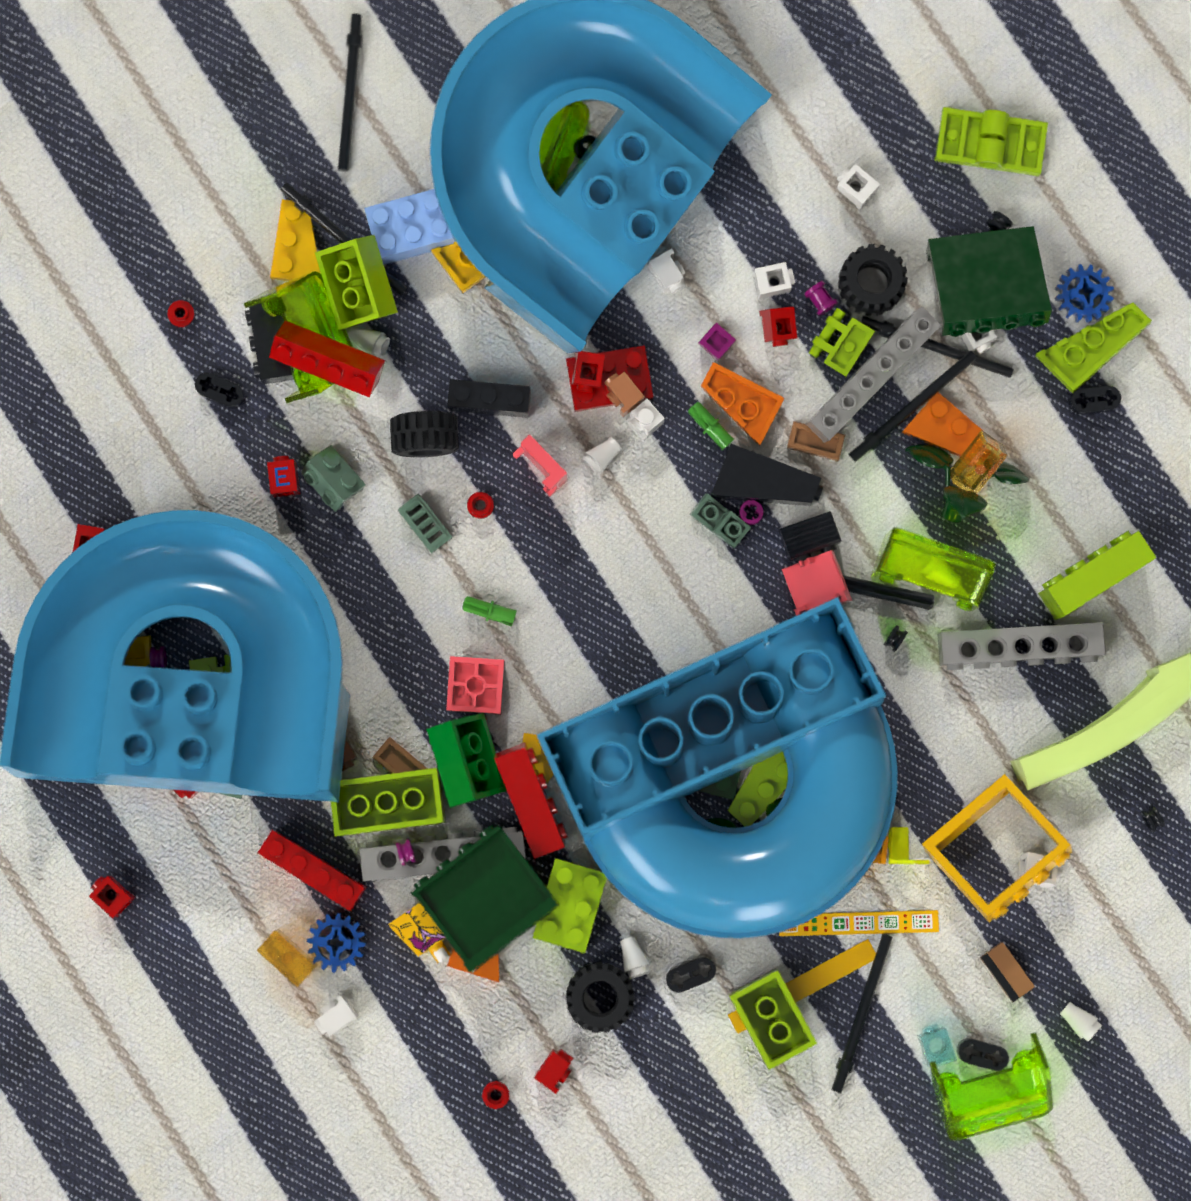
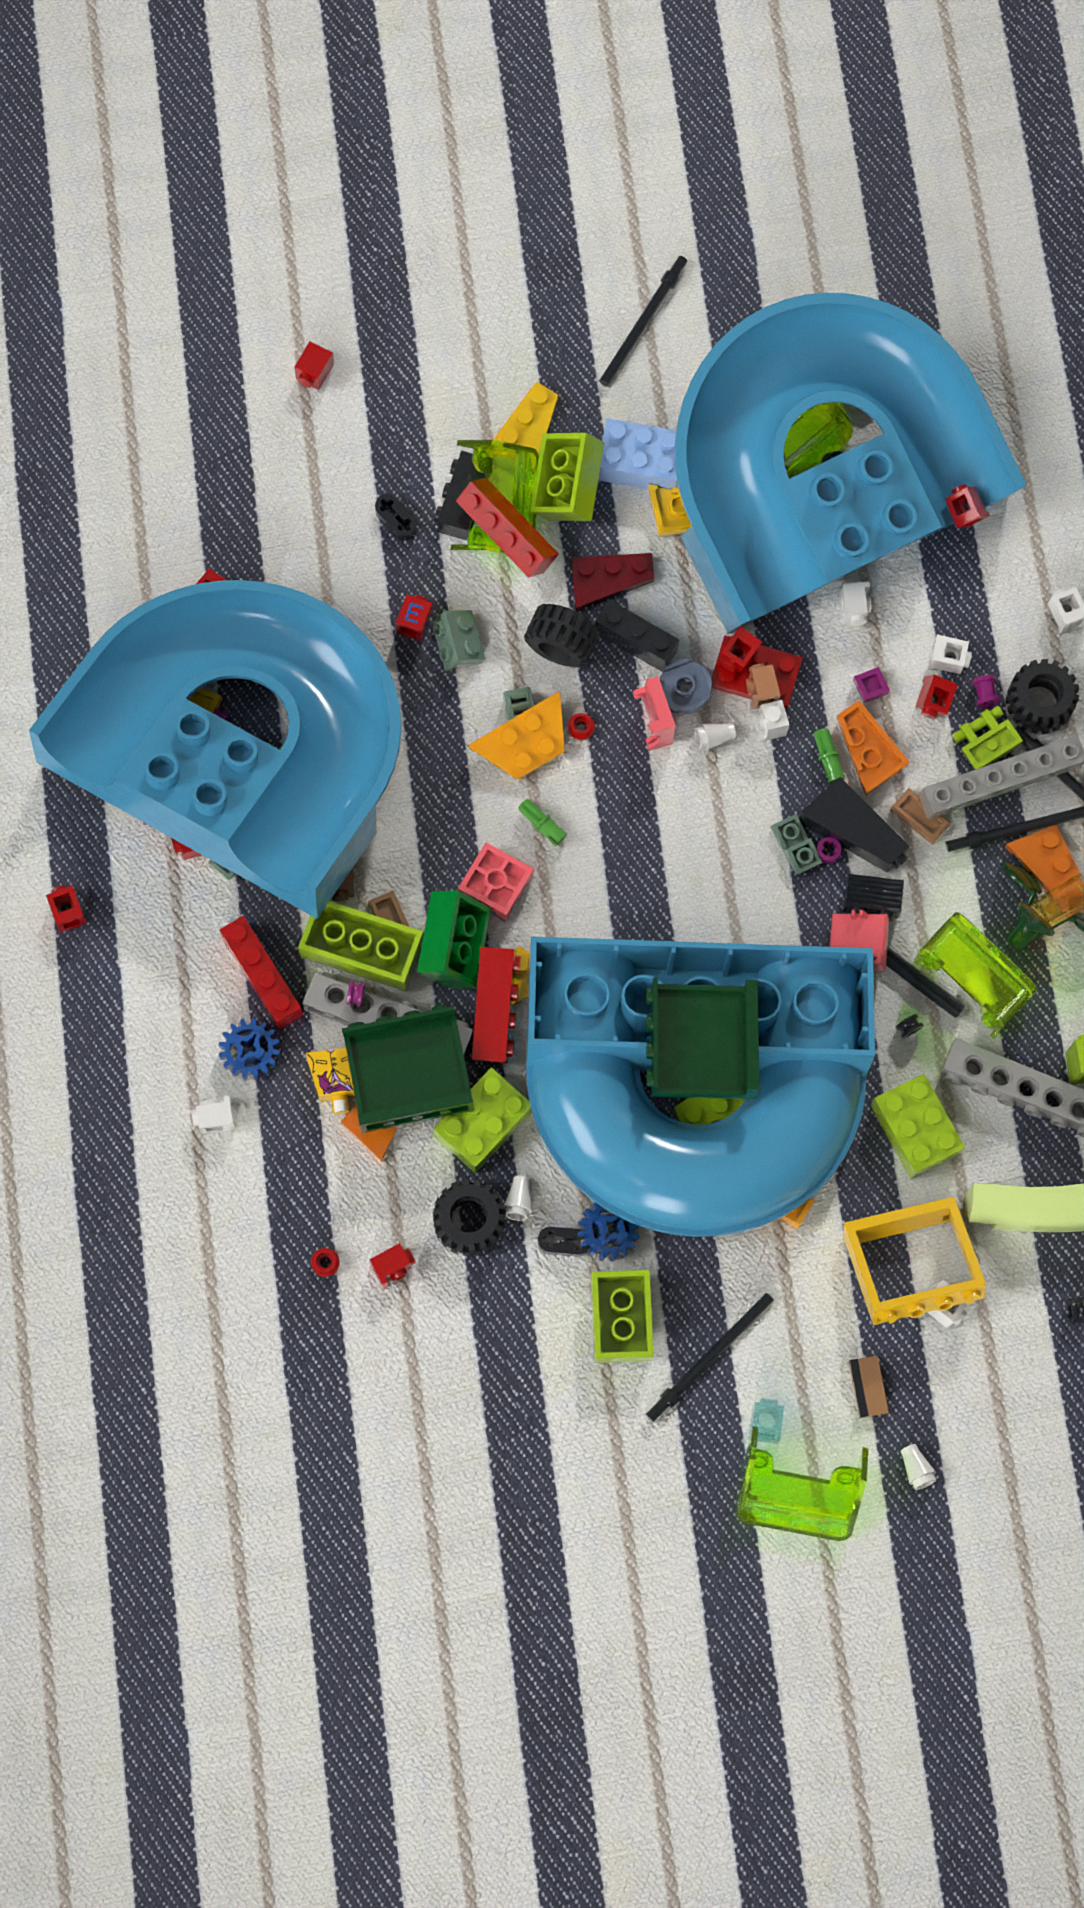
camera: 25 degrees right, 10 degrees down
red plate [167,300,195,327] -> none
clear yellow brick [256,929,319,987] -> none
black bar [280,182,408,296] -> none
white cone [348,326,390,357] -> none
yellow sticker [728,939,876,1034] -> none
sticker [779,910,939,936] -> none
neon yellow bracket [888,827,929,864] -> none
black beam [956,1038,1009,1071] -> none
none -> red brick [294,341,334,390]
none -> light orange wing [467,692,565,780]
none -> dark red wing [571,553,654,612]
none -> blue gear [577,1202,640,1262]
none -> dark green panel [646,977,759,1099]
none -> sand blue plate [660,659,713,714]
none -> lime brick [870,1073,965,1180]
none -> red brick [945,484,990,528]

